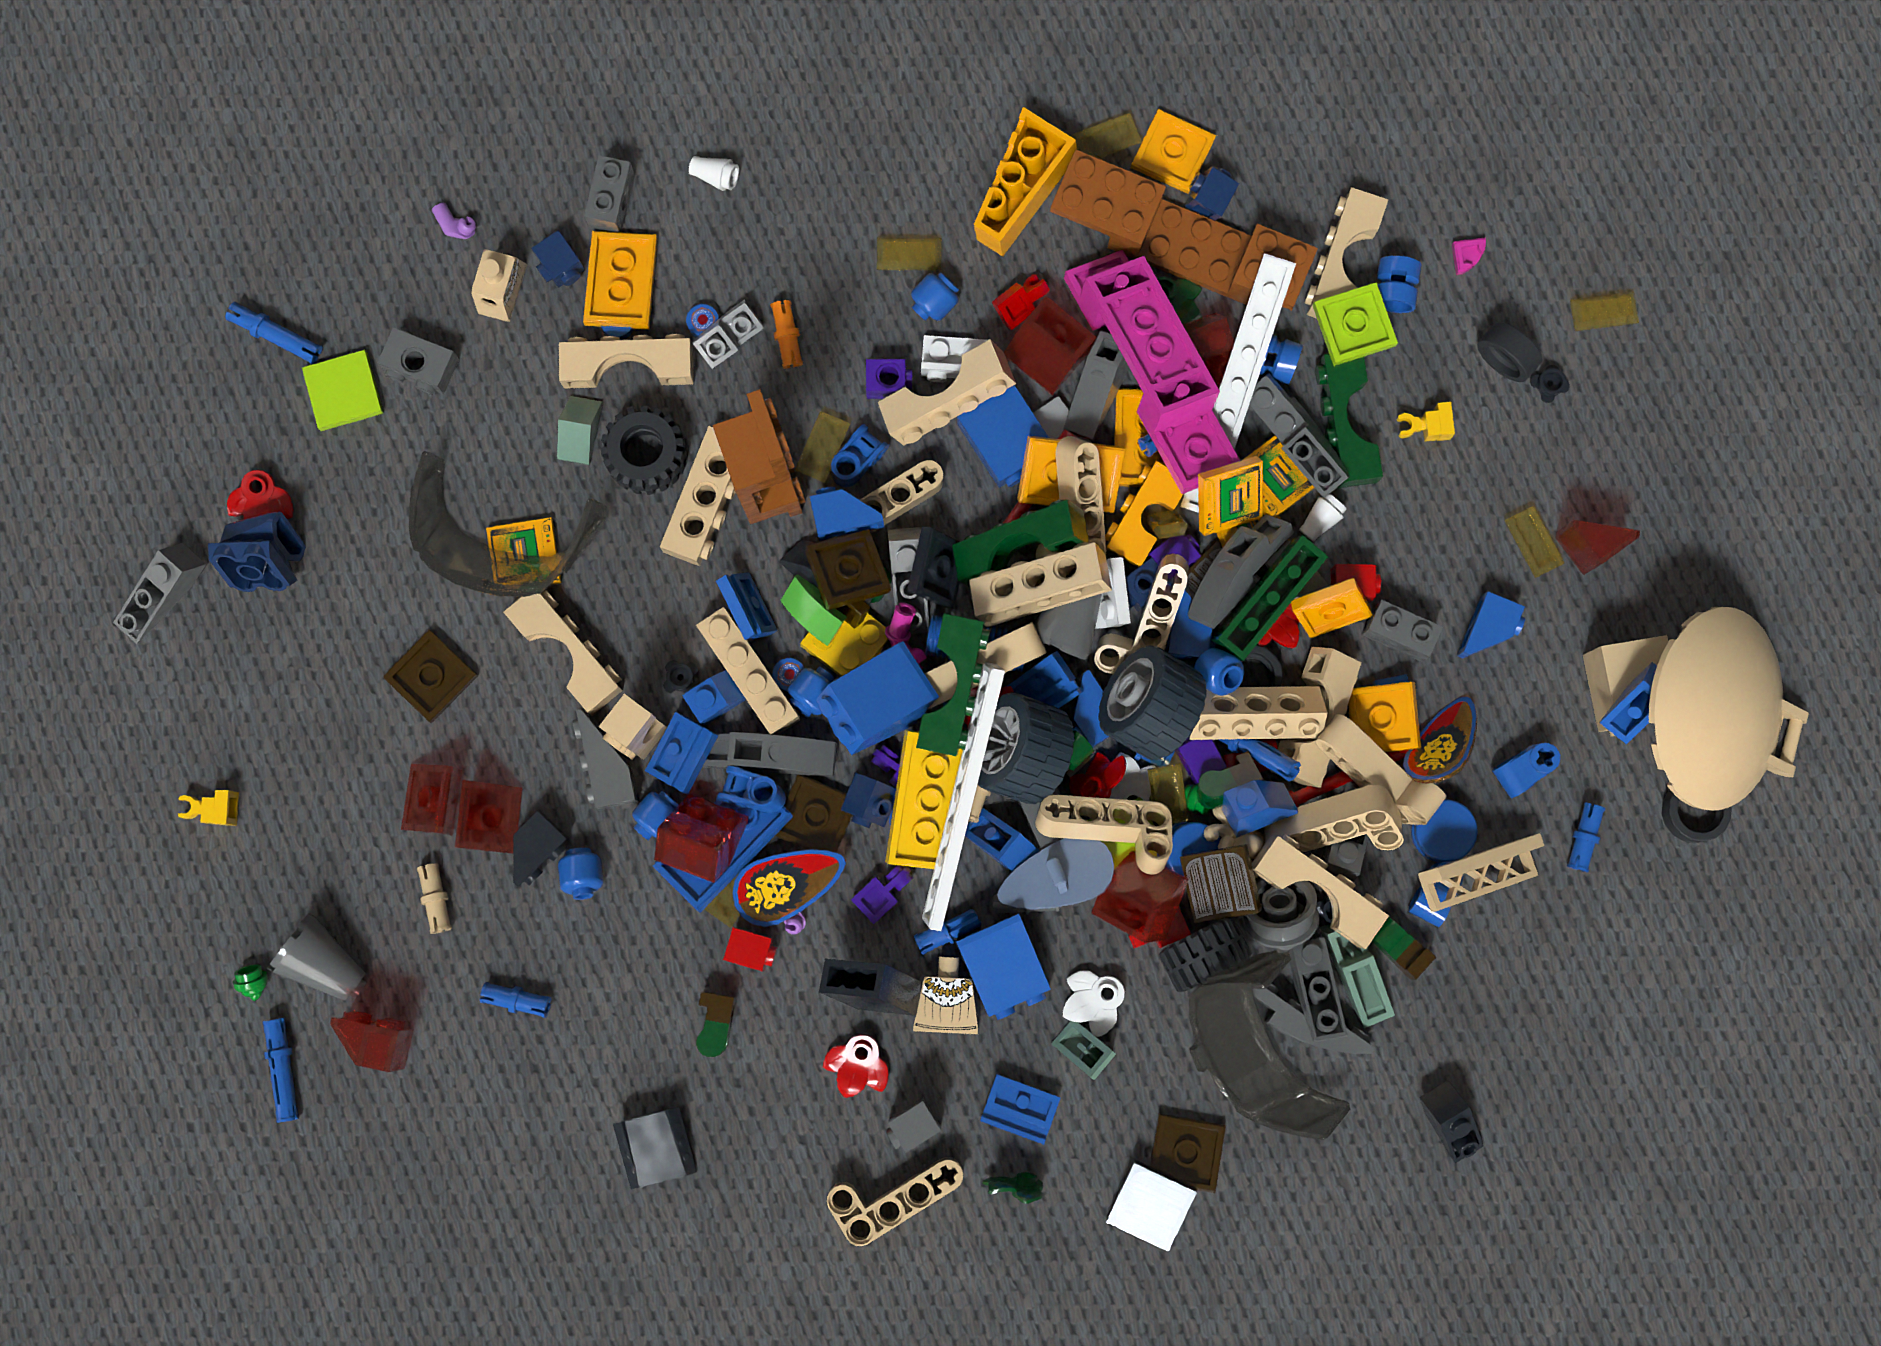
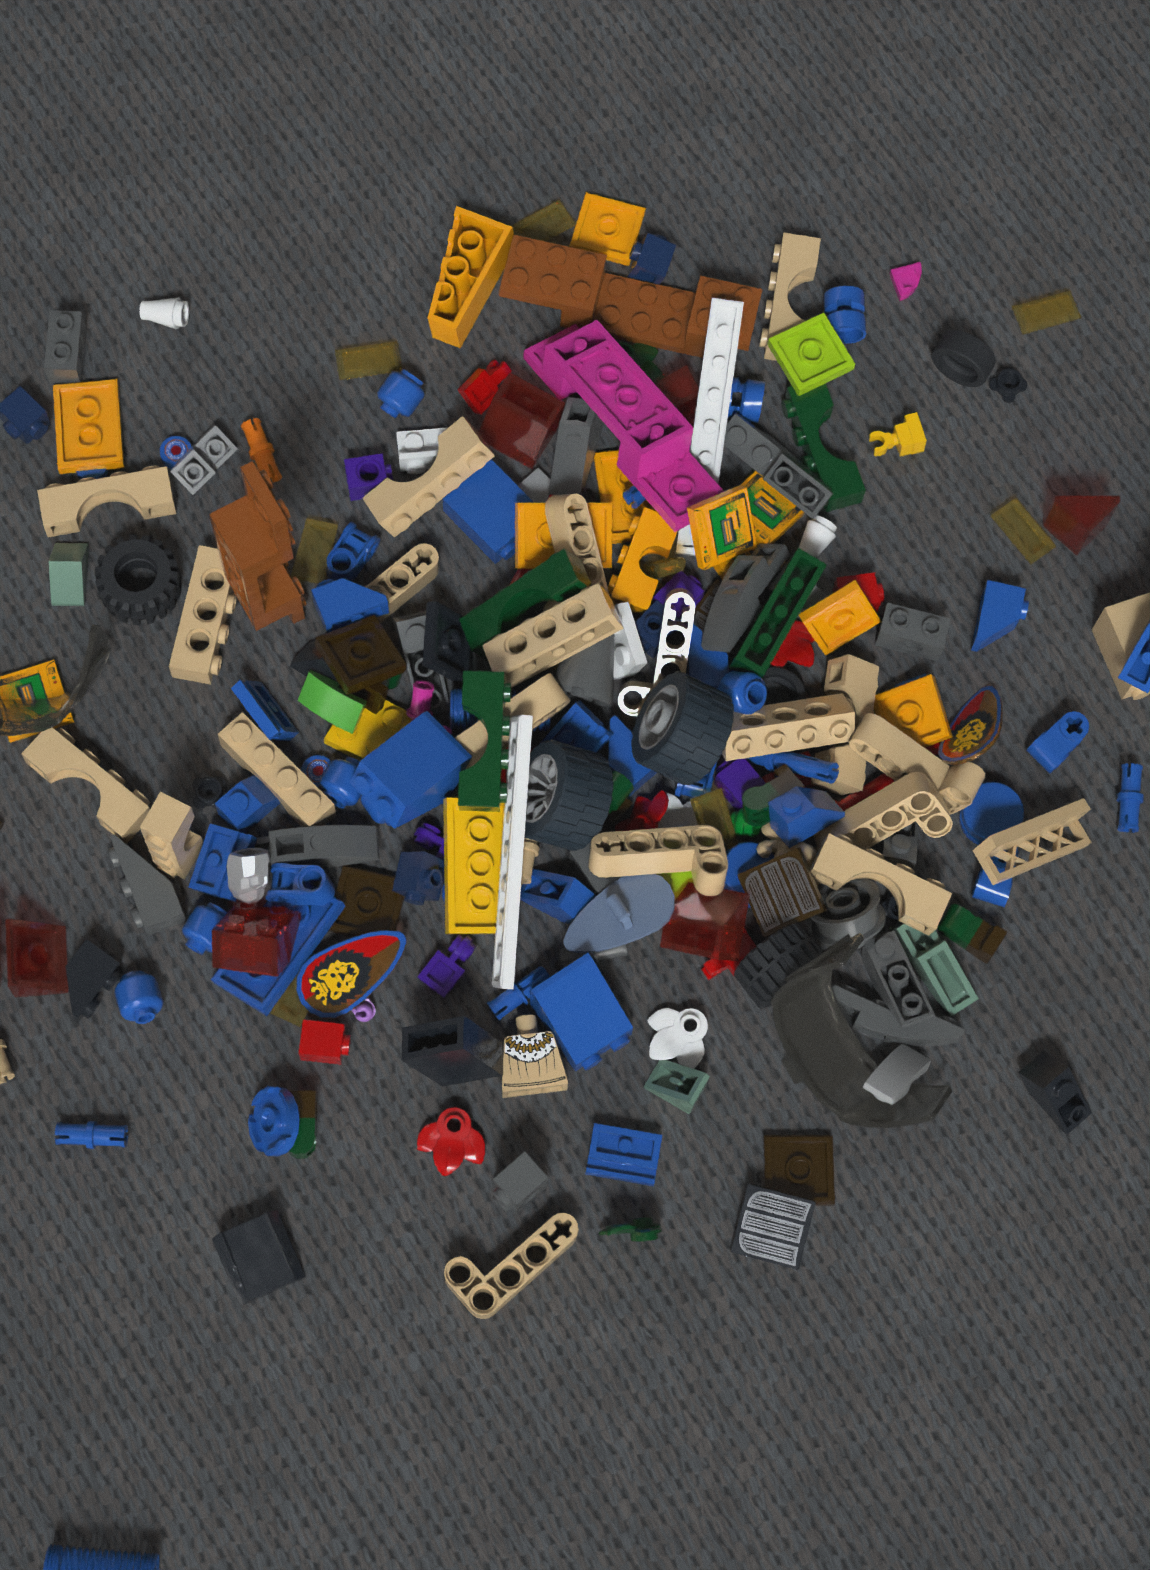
camera: 15 degrees left, 10 degrees down
none -> light grey rock [227,848,271,904]
none -> blue tile [248,1086,300,1156]
none -> light grey slope [863,1043,931,1105]

